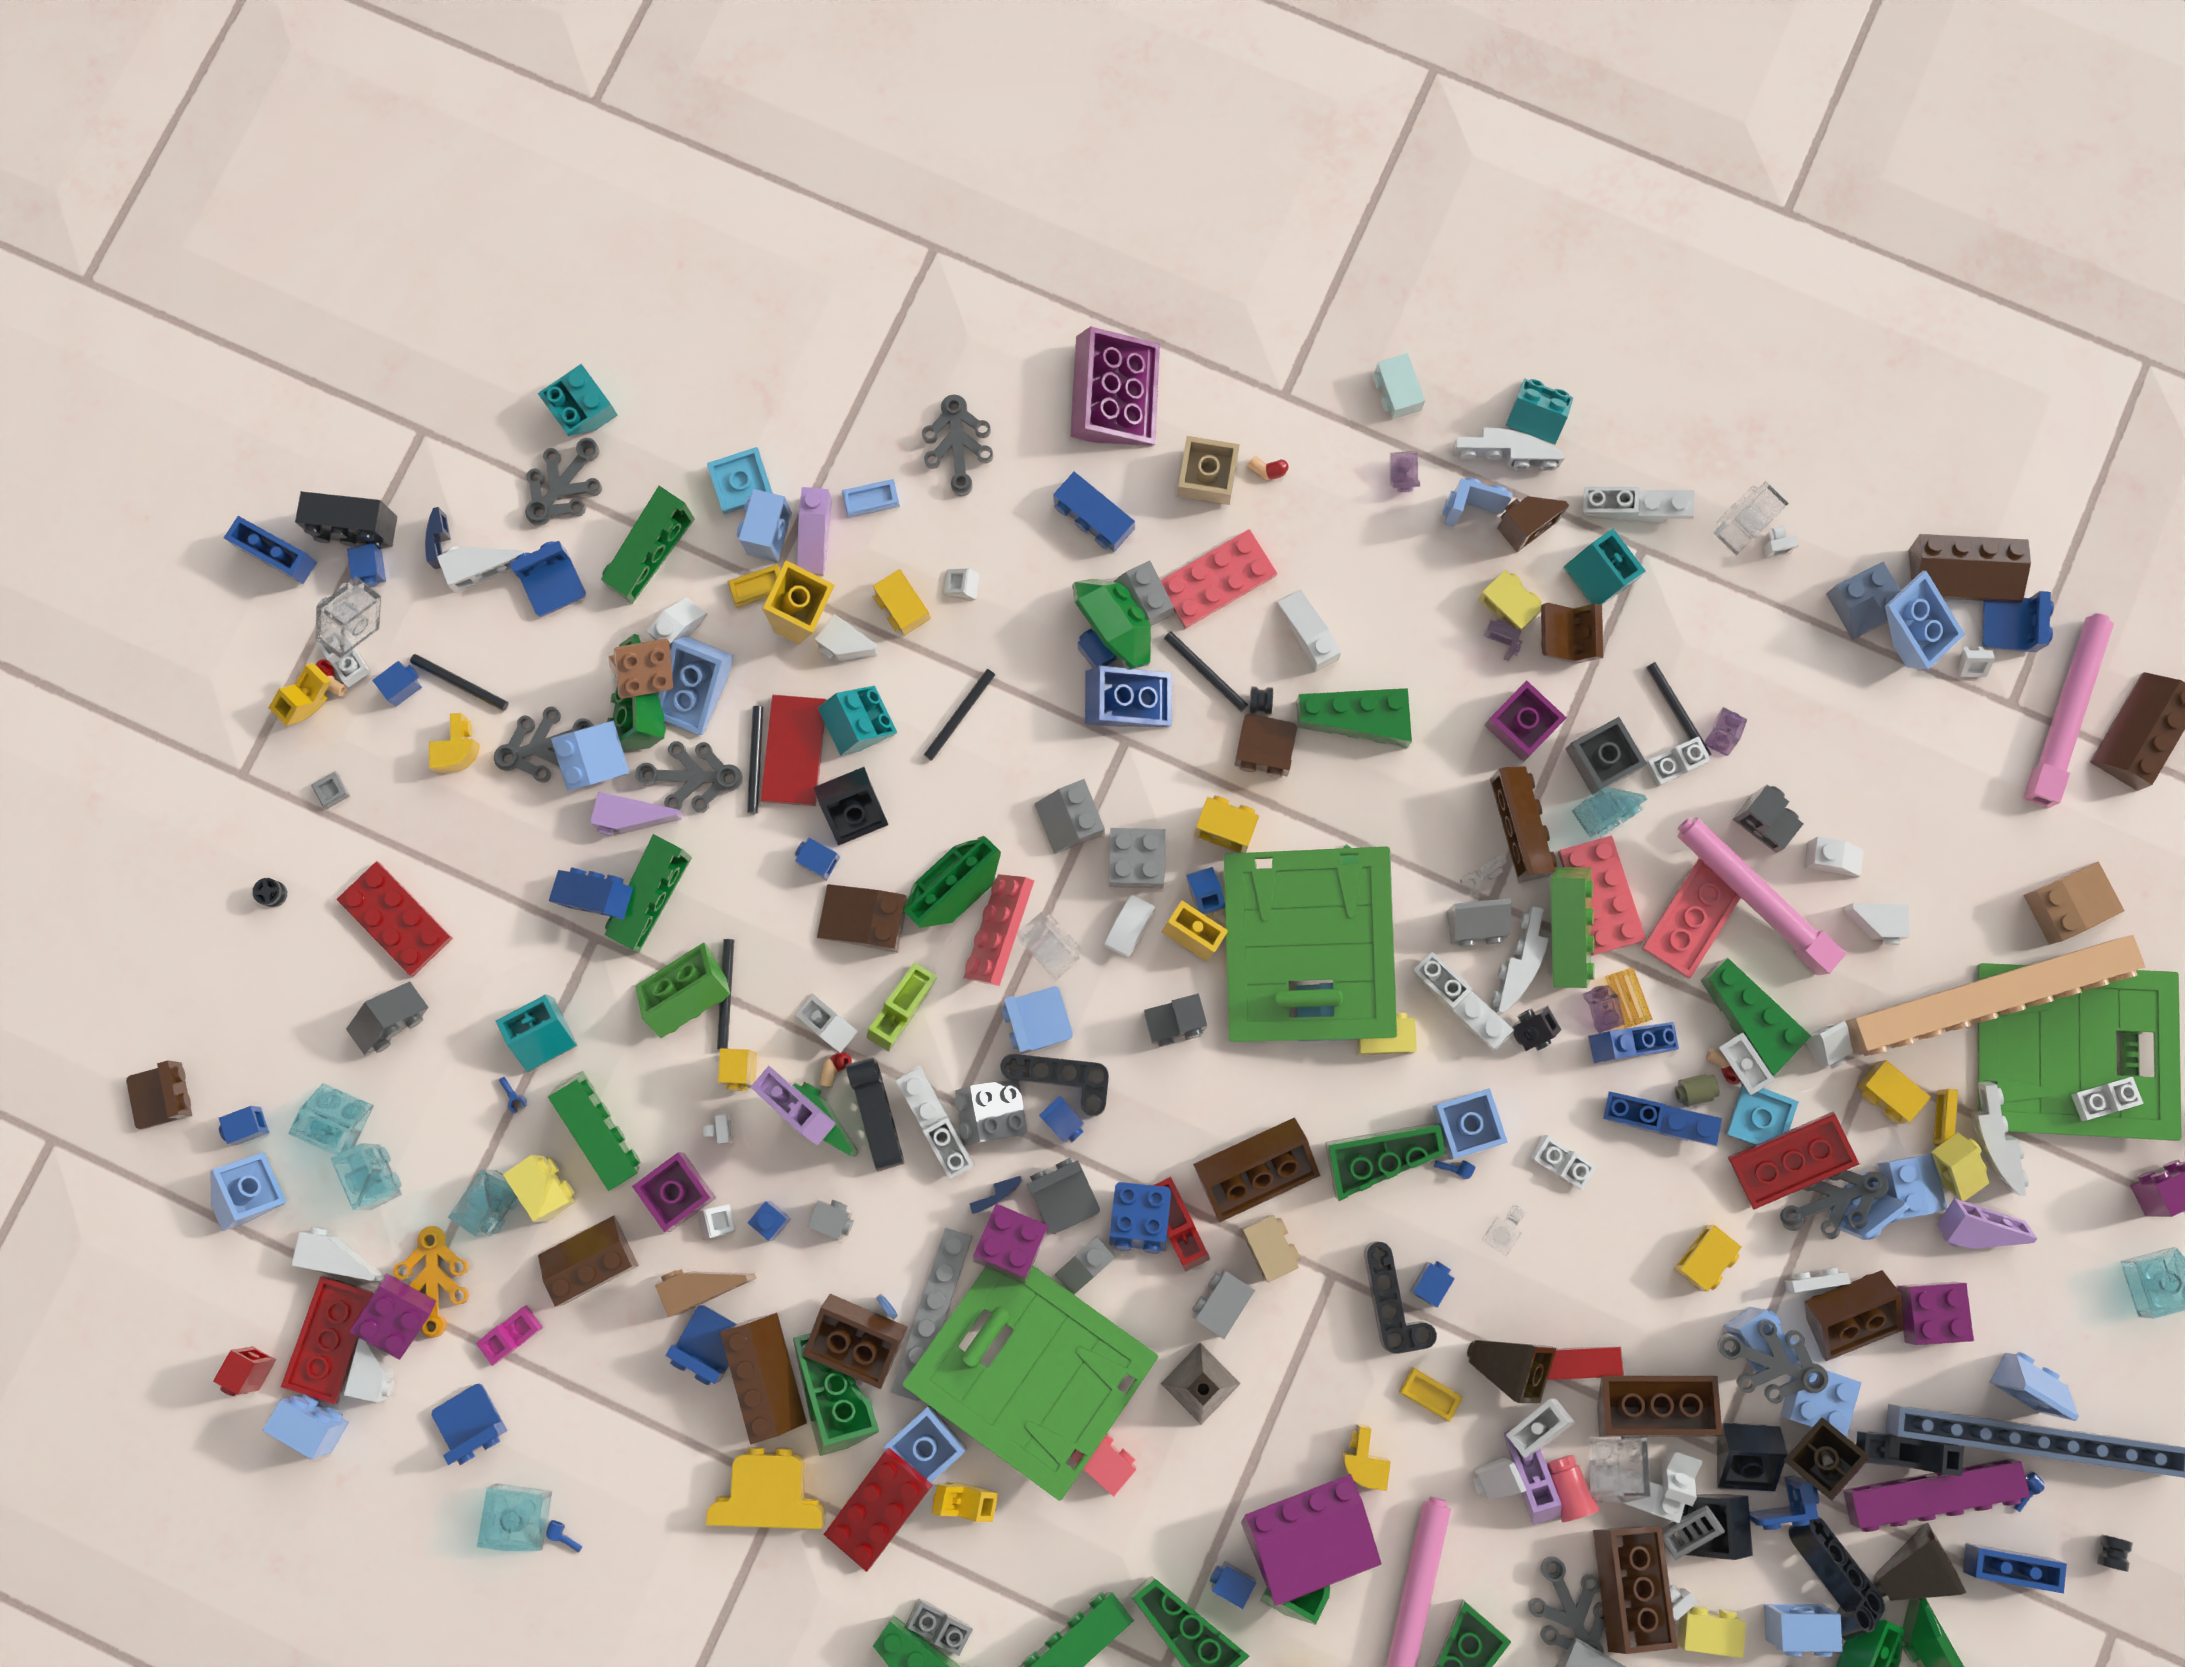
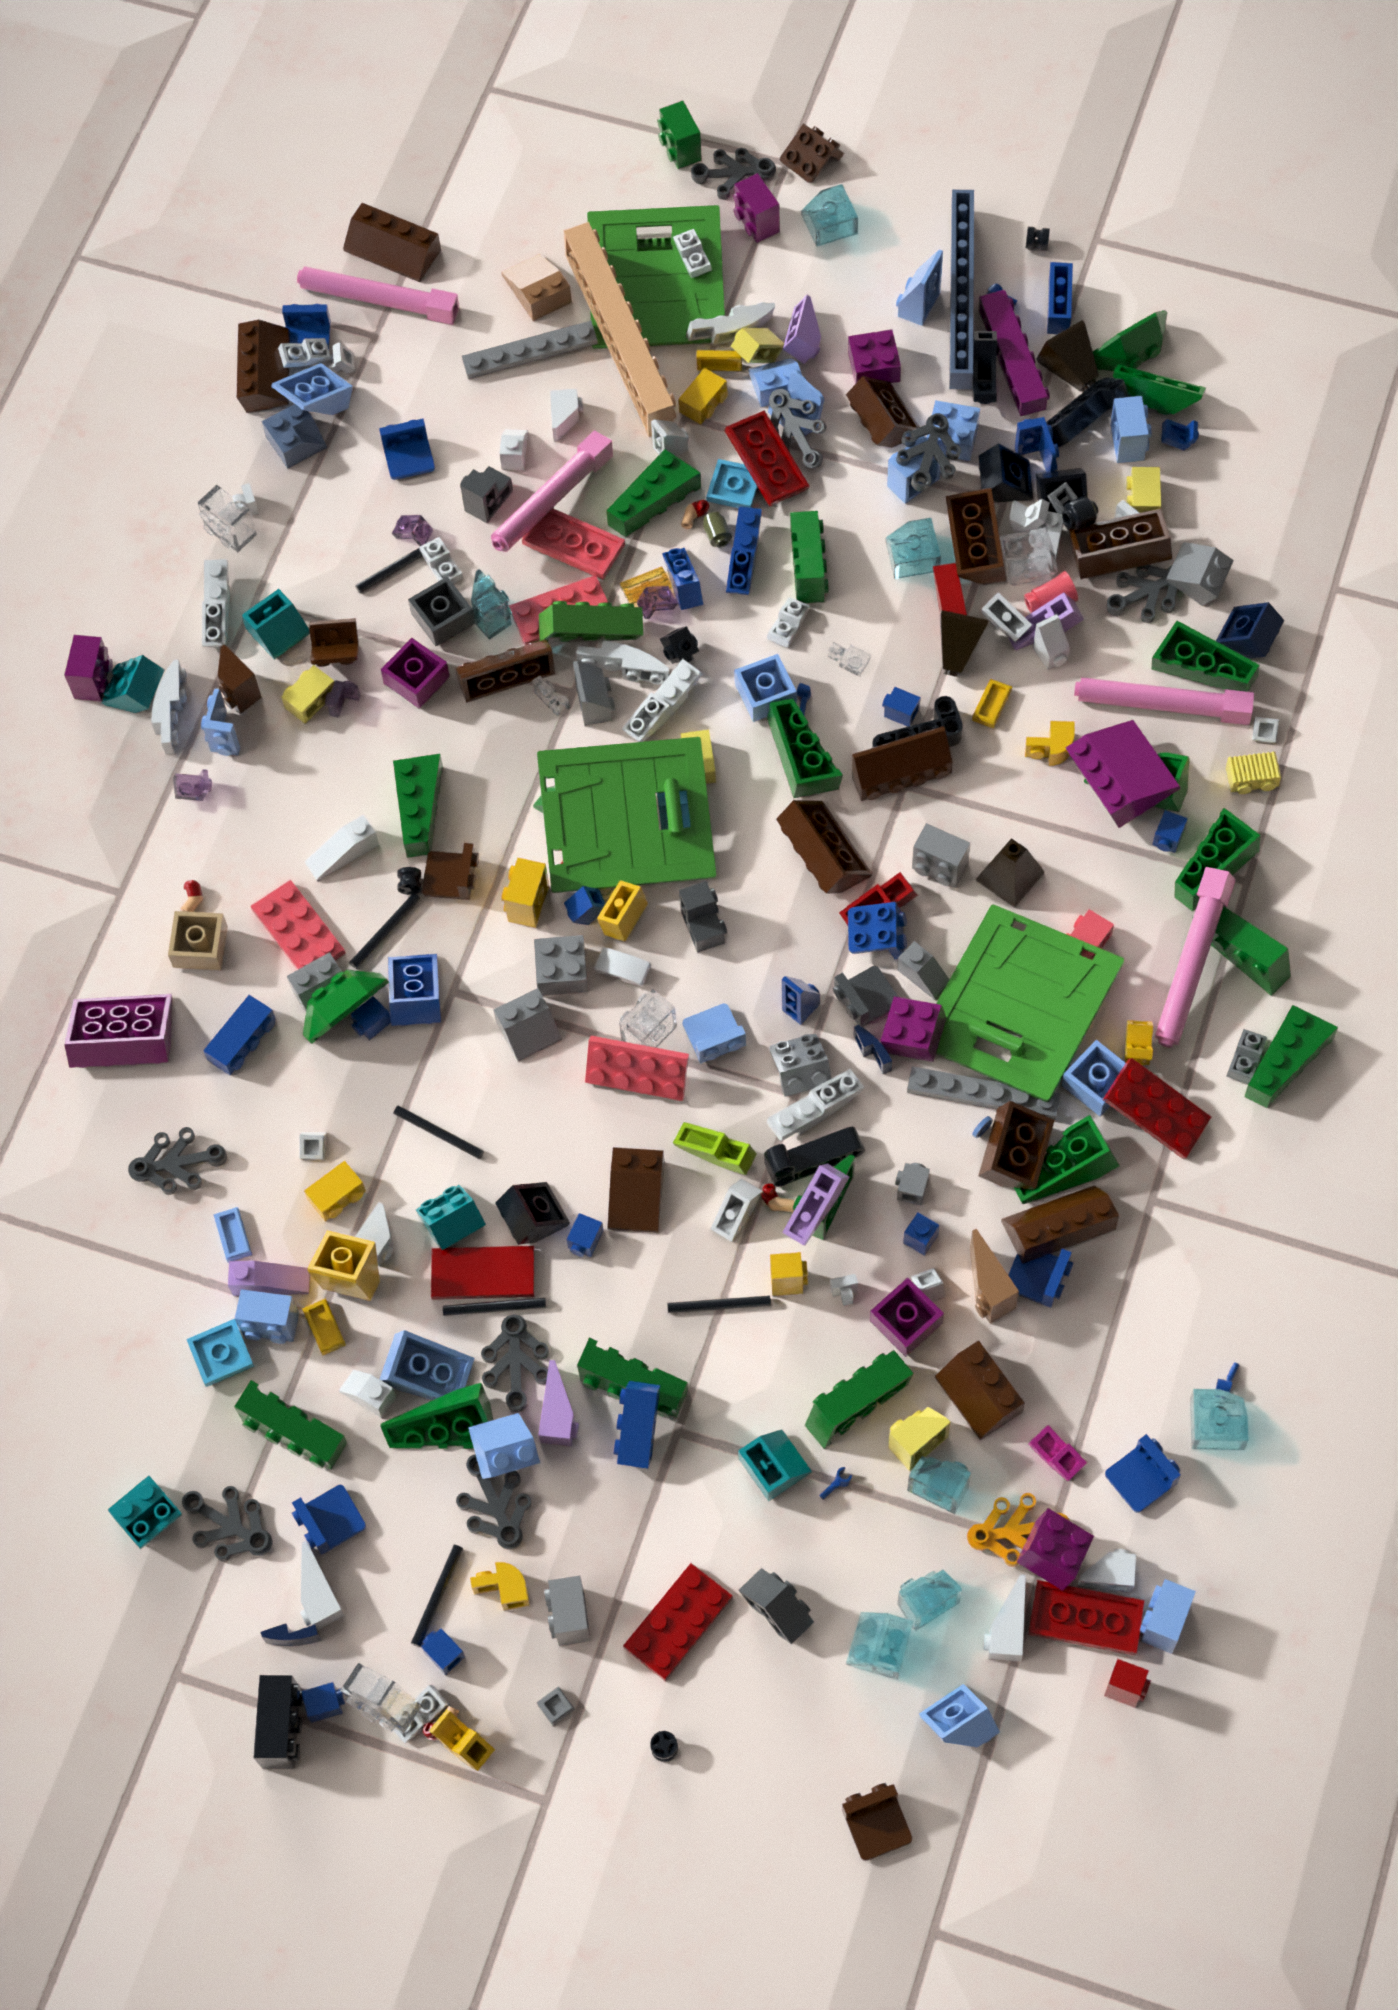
camera: 95 degrees left, 15 degrees down
blue brick [219,1106,269,1145] -> none
blue brick [224,516,317,584] -> none
nougat bracket [608,638,673,699] -> none
bright green slope [635,942,730,1038] -> none
yellow brick [706,1447,826,1529] -> none
green wedge [903,836,1001,928] -> none
black beam [1000,1054,1109,1117] -> none
tan brick [1240,1215,1301,1283] -> none
light aqua brick [1373,353,1425,420] -> none
yellow brick [1674,1225,1742,1292] -> none
white plate [1718,1032,1775,1095] -> none
white plate [1784,1267,1851,1293] -> none
dark brown slope [1784,1417,1870,1502] -> none
none -> magenta brick [64,635,113,702]
none -> white slope [278,338,331,368]
none -> blue bracket [379,418,435,480]
none -> light grey plate [462,320,598,379]
none -> light grey brick [544,1575,591,1646]
none -> green wedge [790,511,829,603]
none -> reddish brown slope [852,726,953,801]
none -> clear light blue slope [885,518,941,579]
none -> black head [1062,497,1098,531]
none -> bright pink brick [1155,867,1236,1048]

